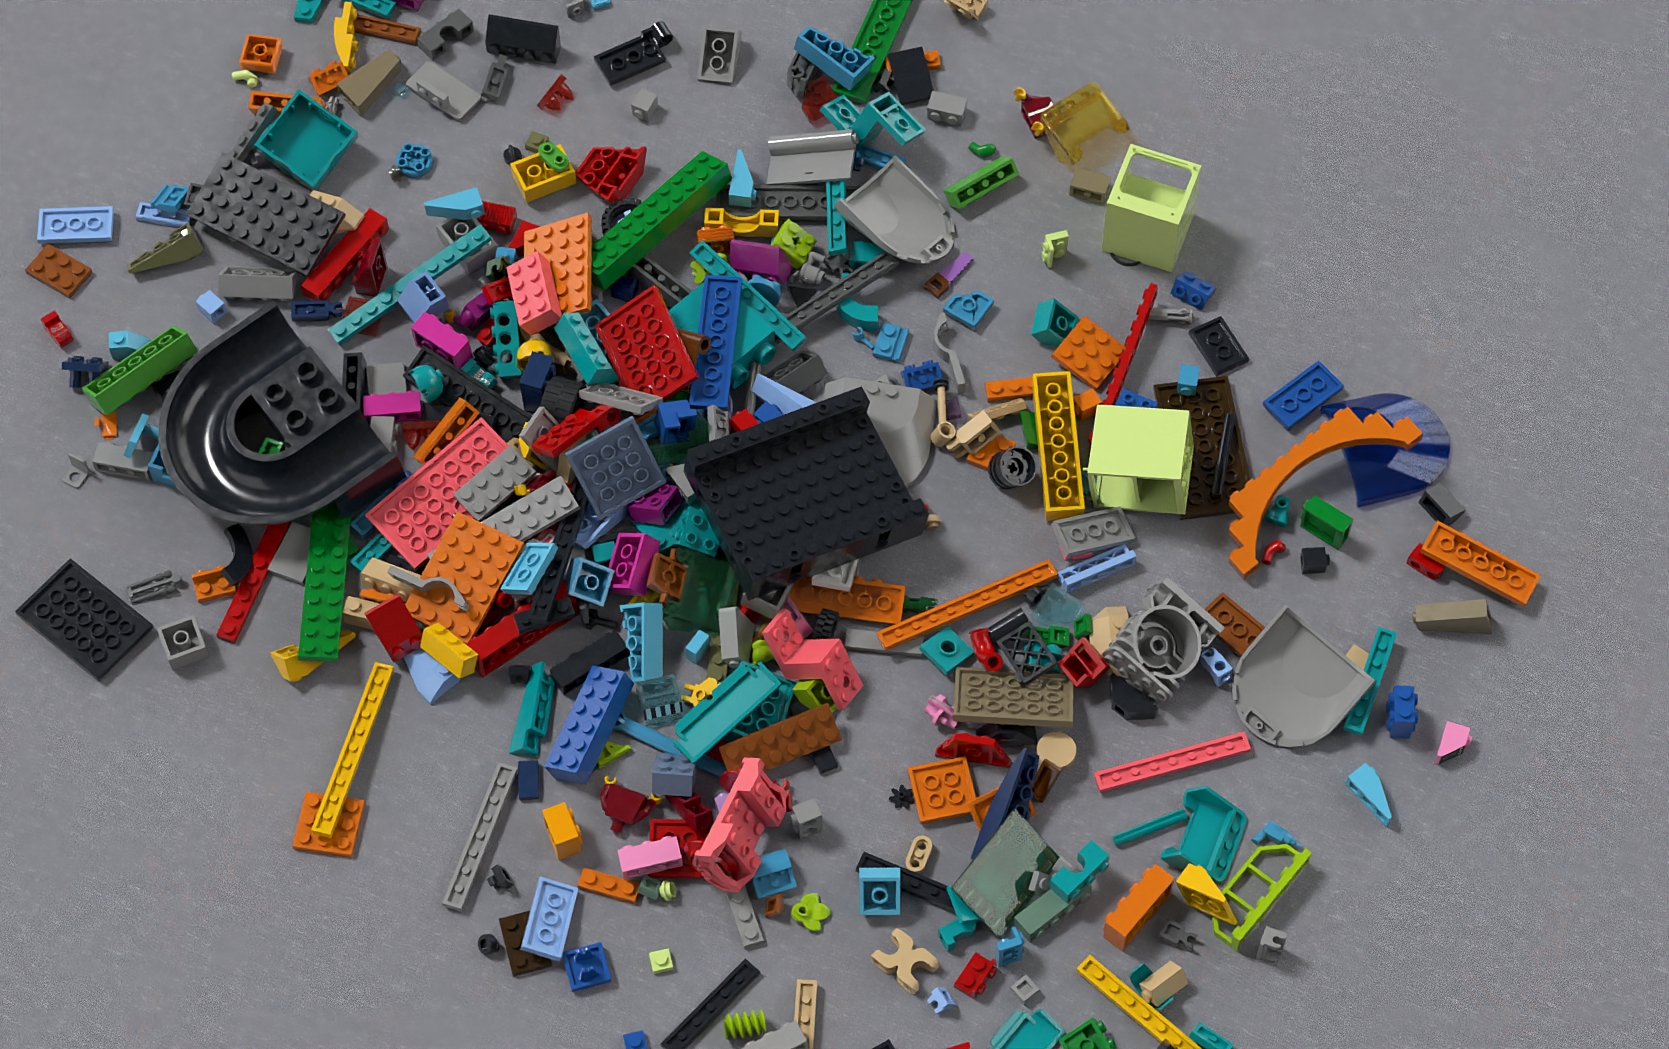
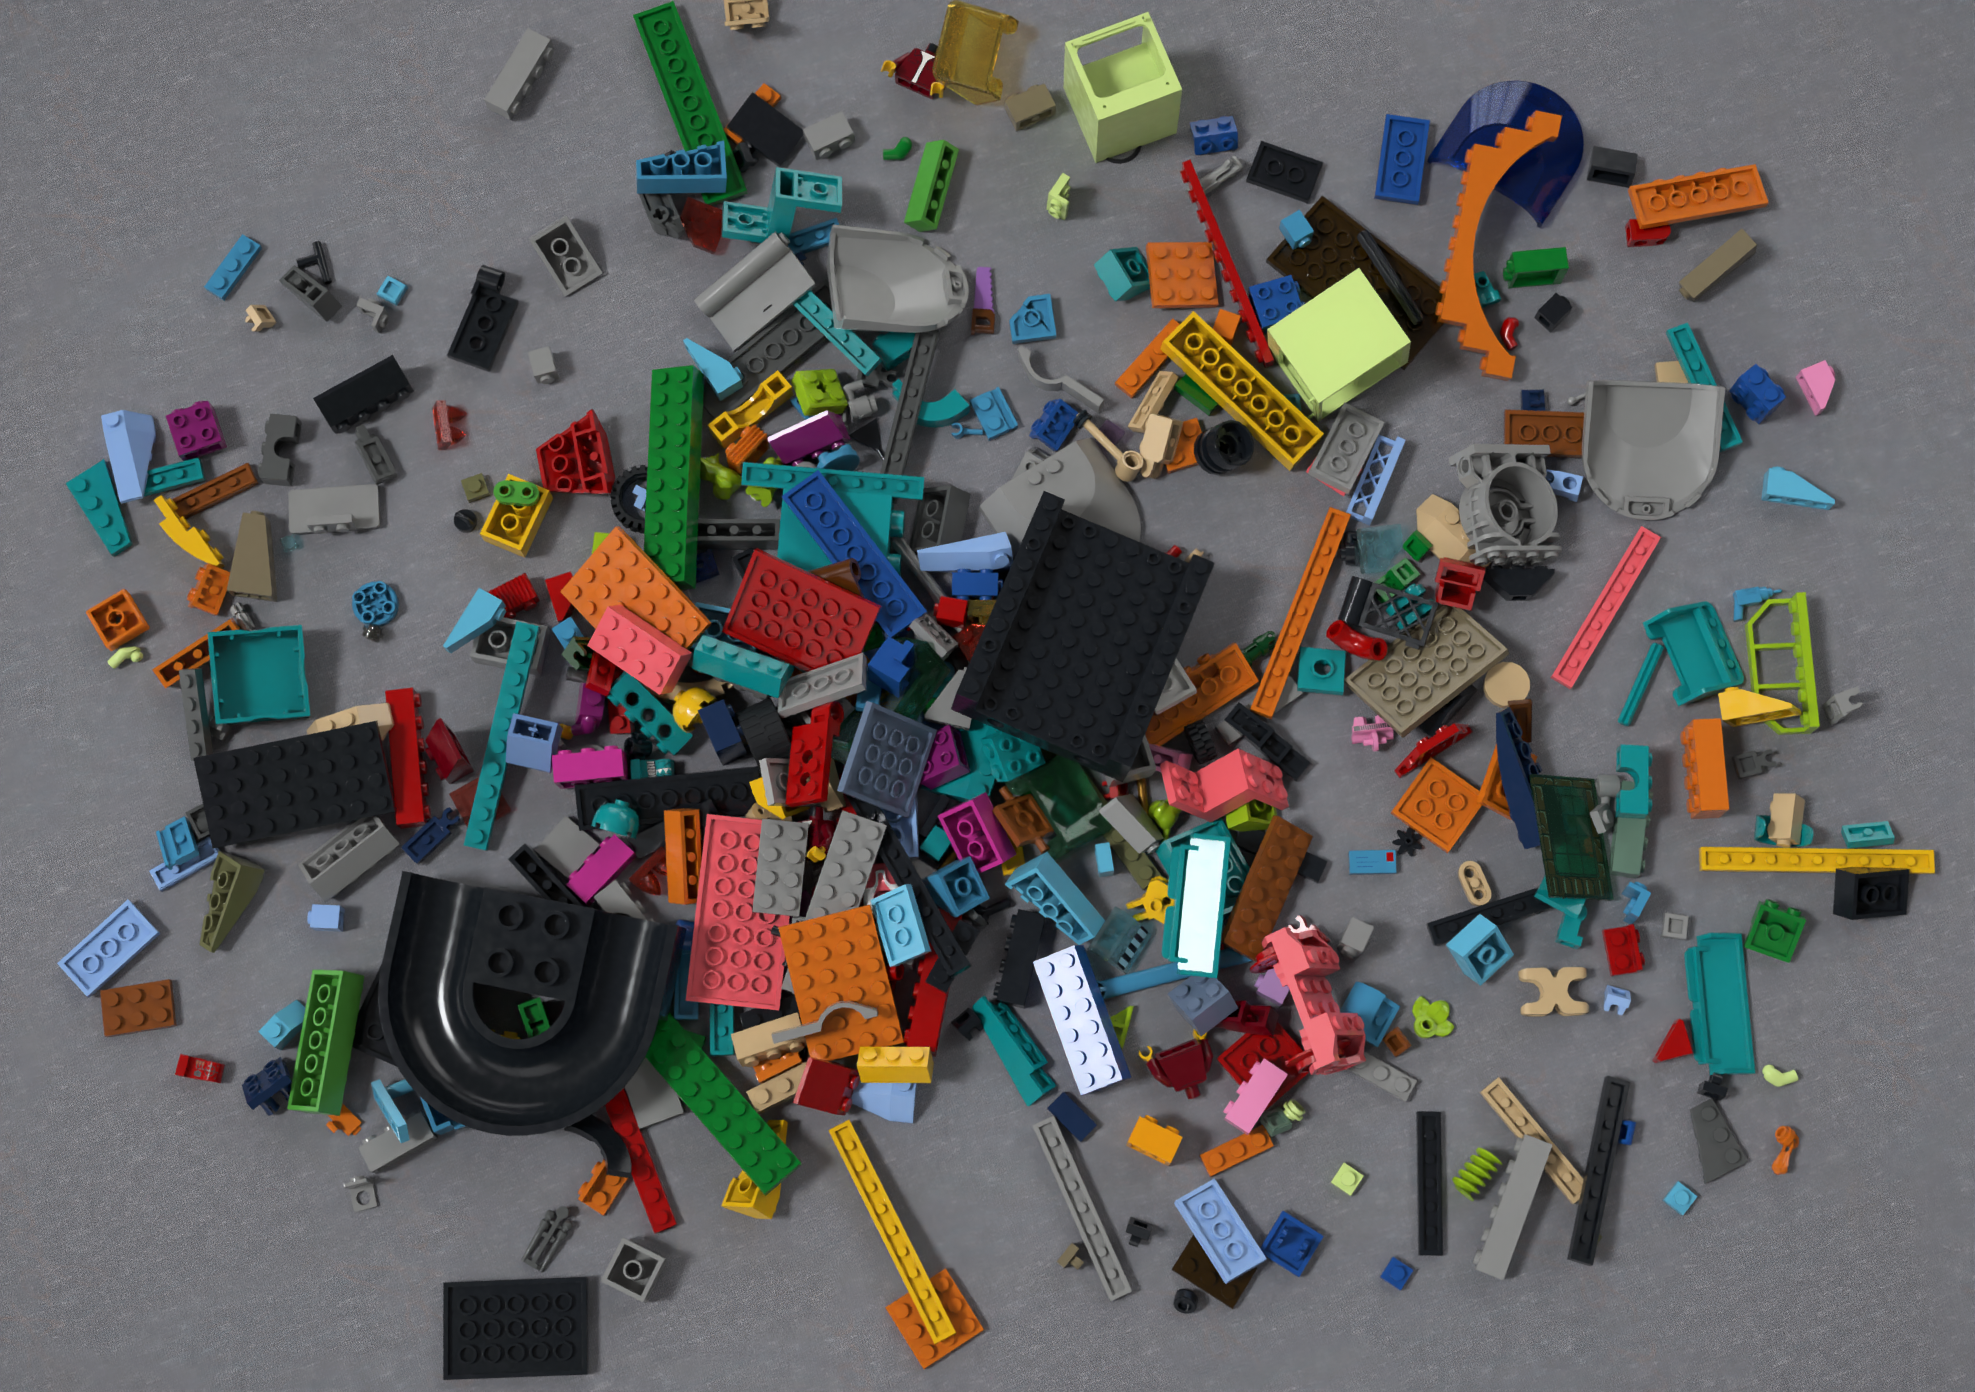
camera: 40 degrees left, 15 degrees up
none -> lime animal [700,453,742,500]
none -> dark tan tile [1057,1243,1084,1270]
none -> black slope [1224,702,1311,781]
none -> dark azure tile [1348,850,1396,875]
none -> dark blue tile [1520,389,1545,411]

